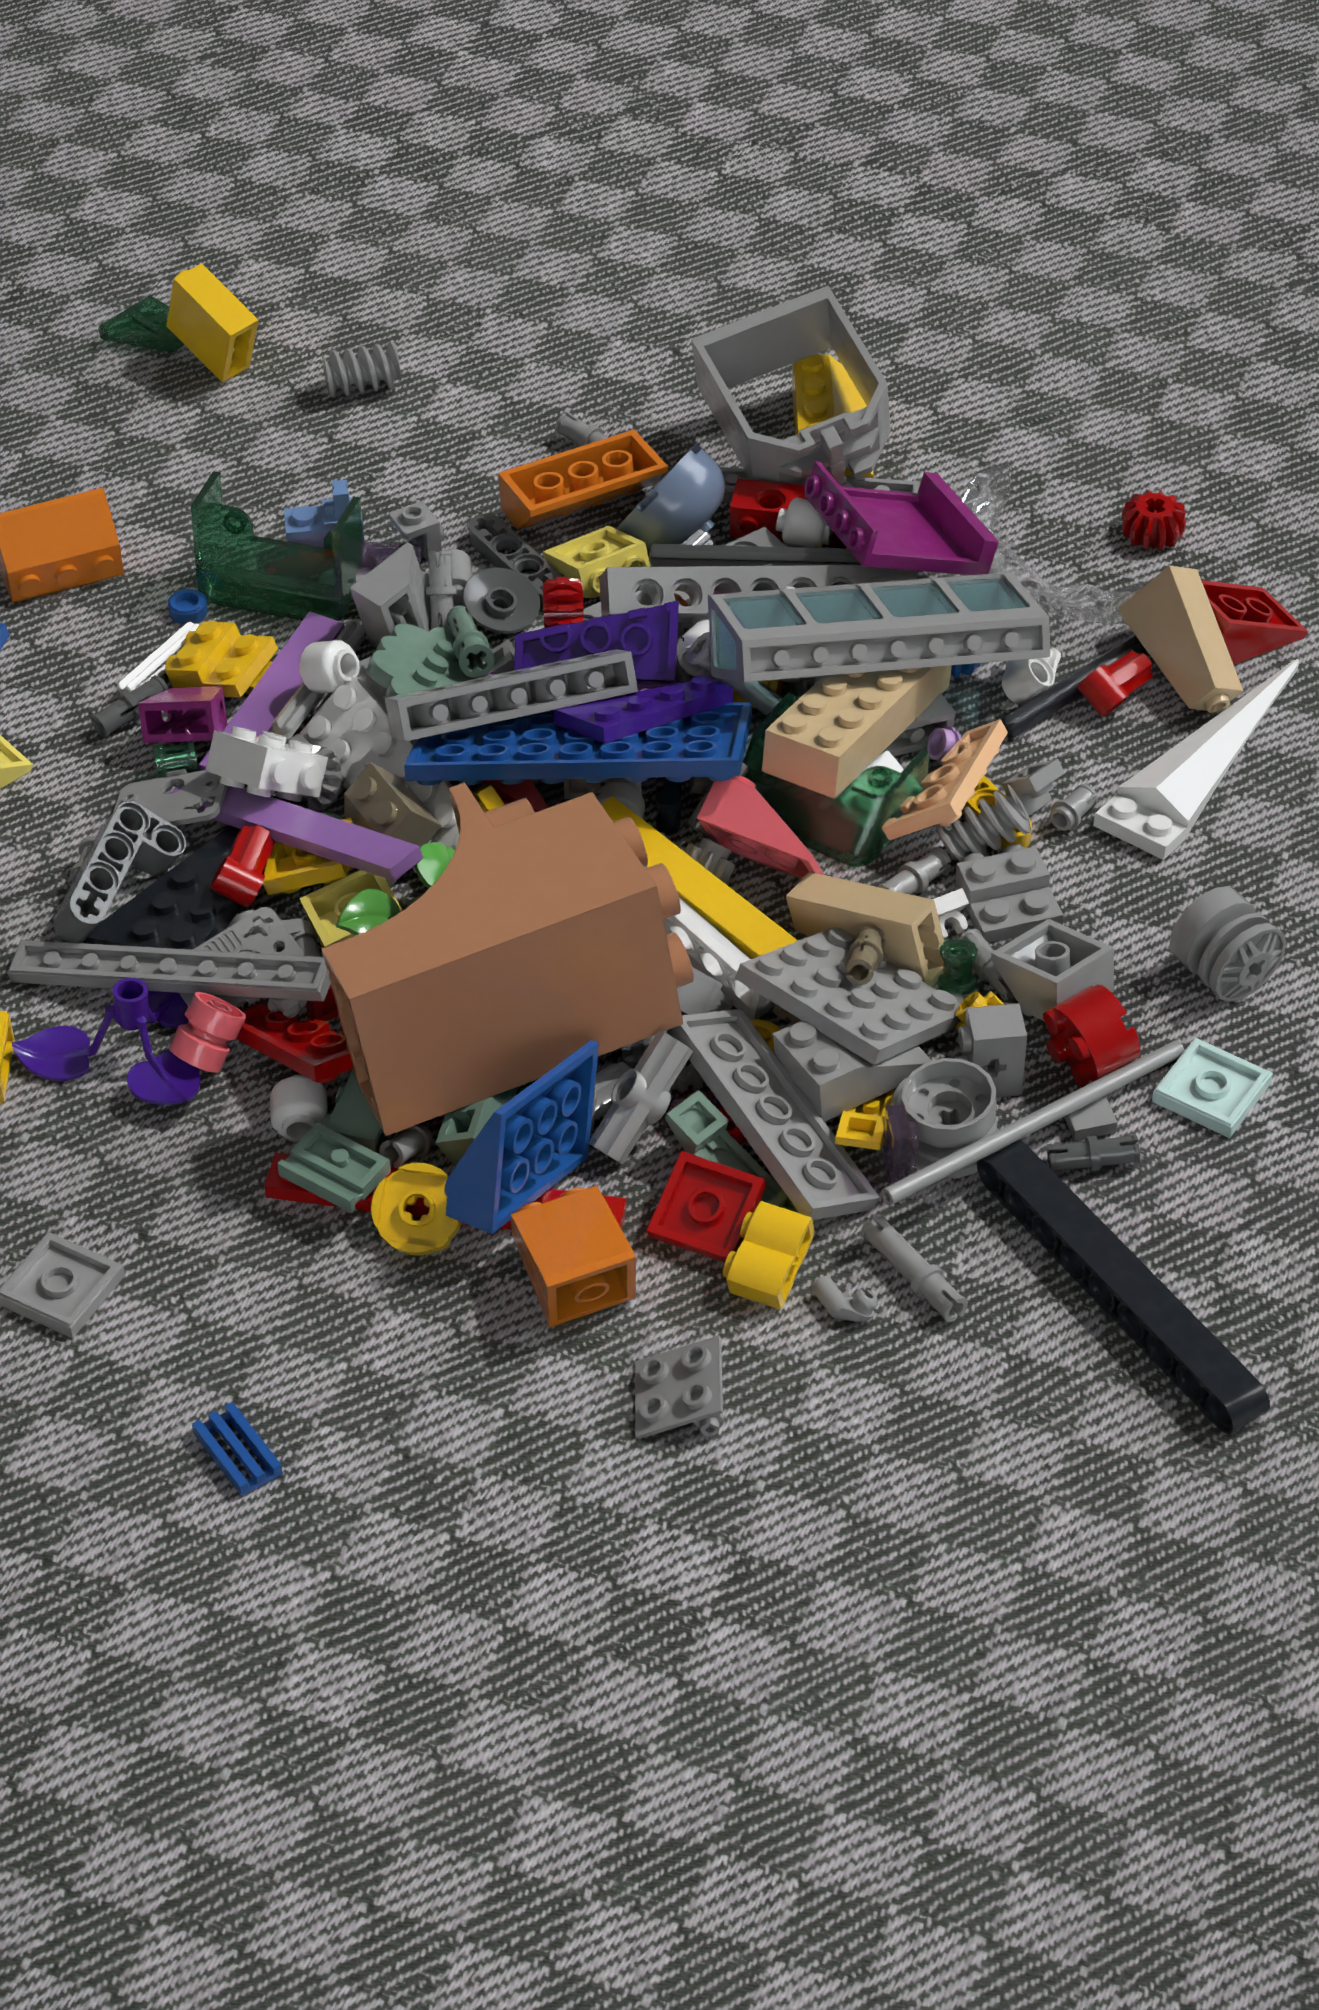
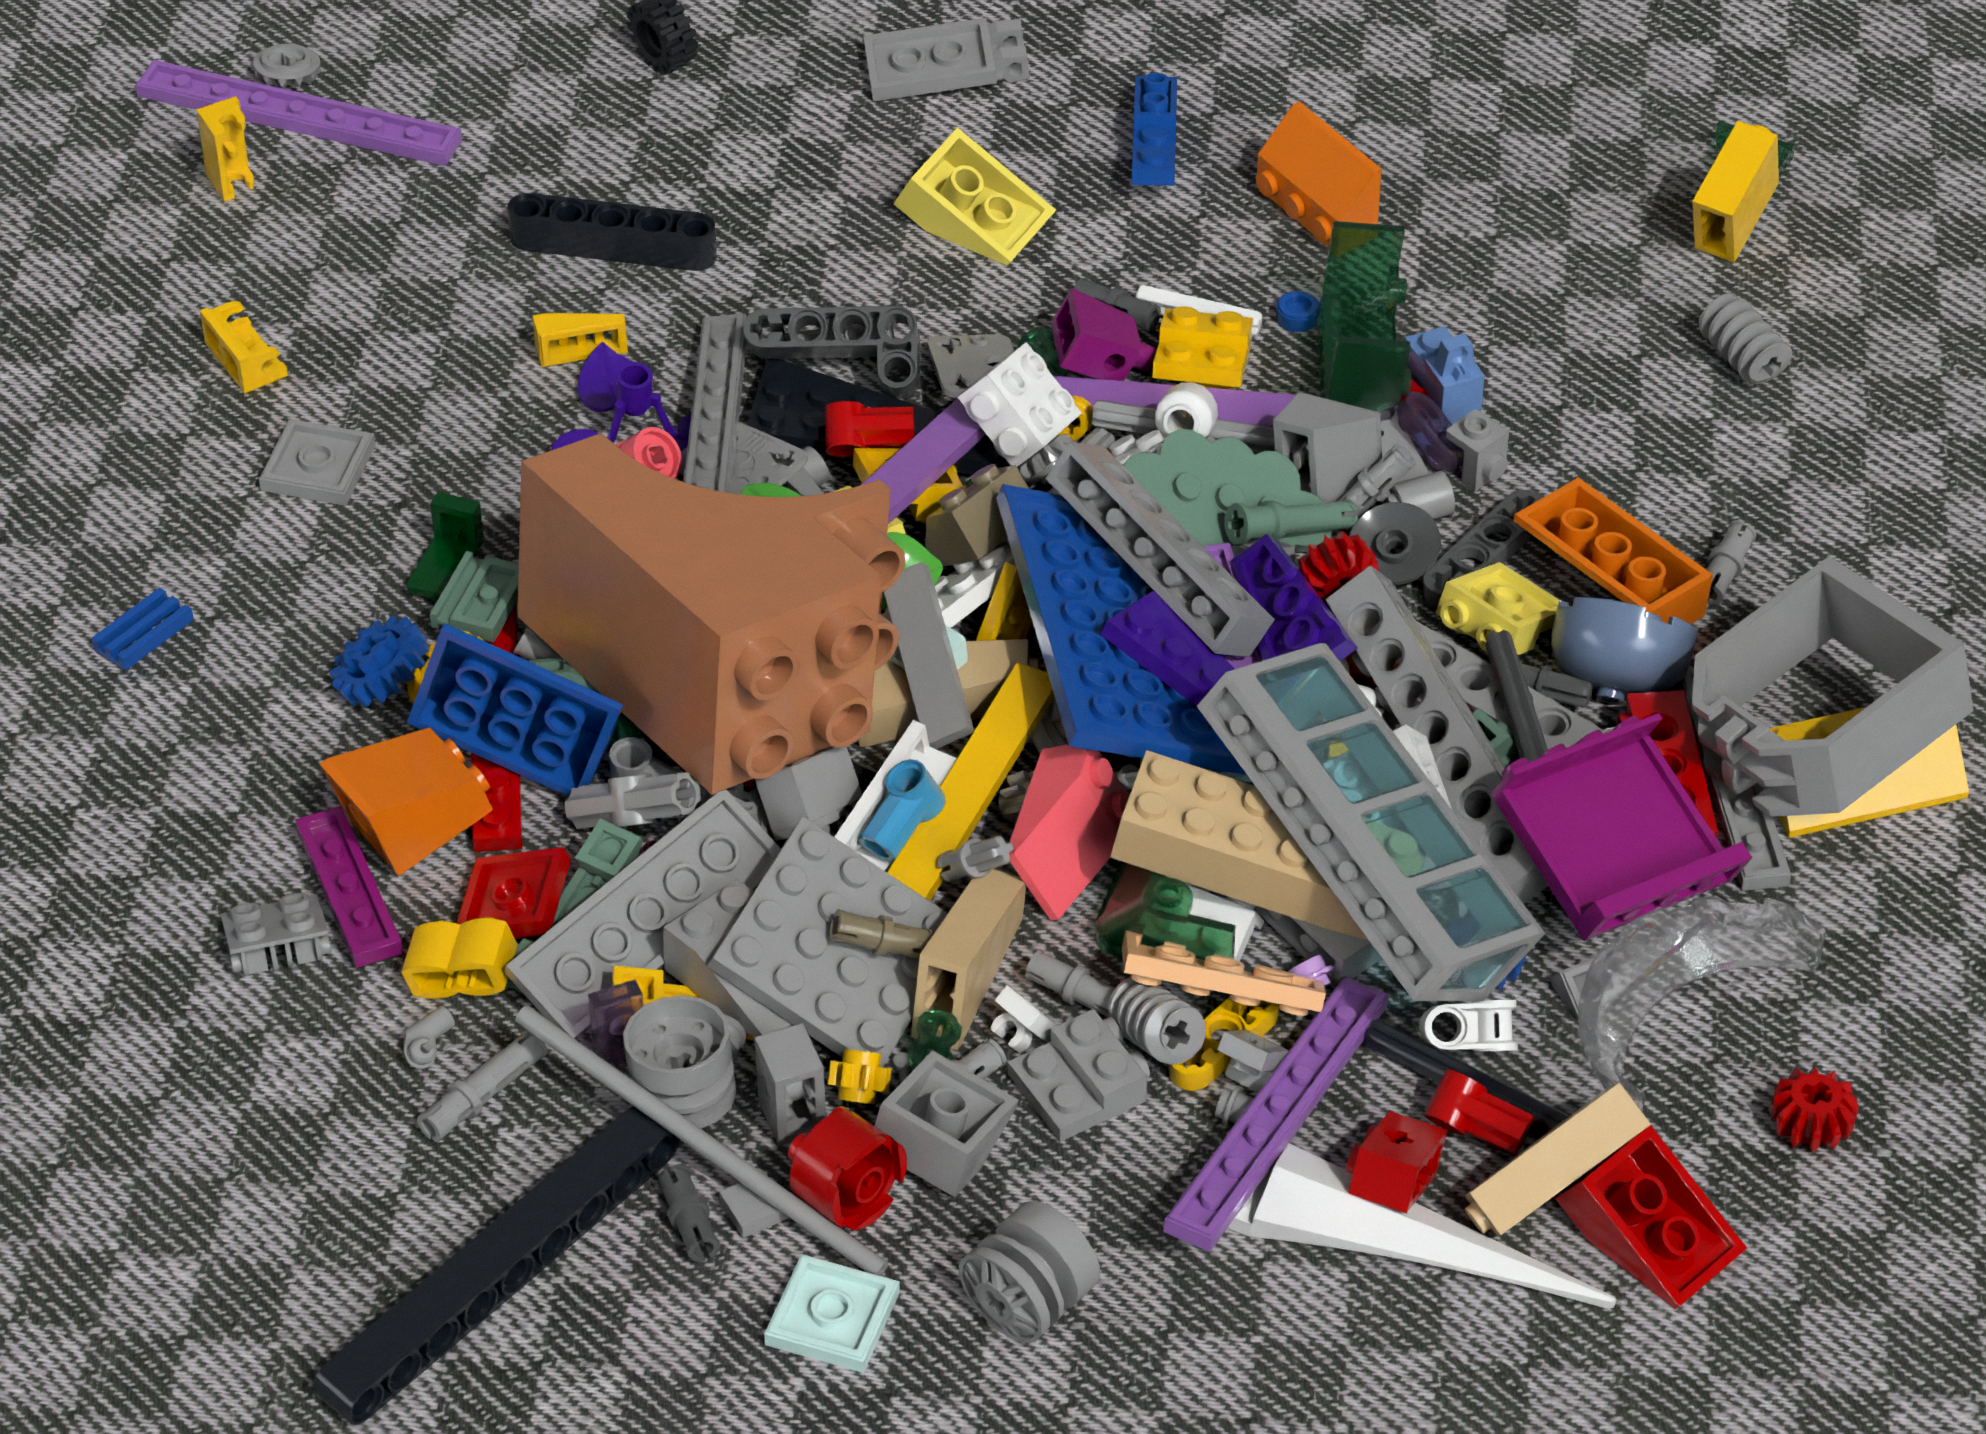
camera: 75 degrees right, 0 degrees up
none -> magenta plate [295,806,403,968]
none -> blue gear [330,616,429,707]
none -> dark green bracket [407,492,484,600]
none -> dark azure piece [858,759,945,862]
none -> light grey axle [937,836,1014,882]
none -> medium lavender tile [1163,976,1389,1252]
none -> red brick [1346,1111,1447,1213]

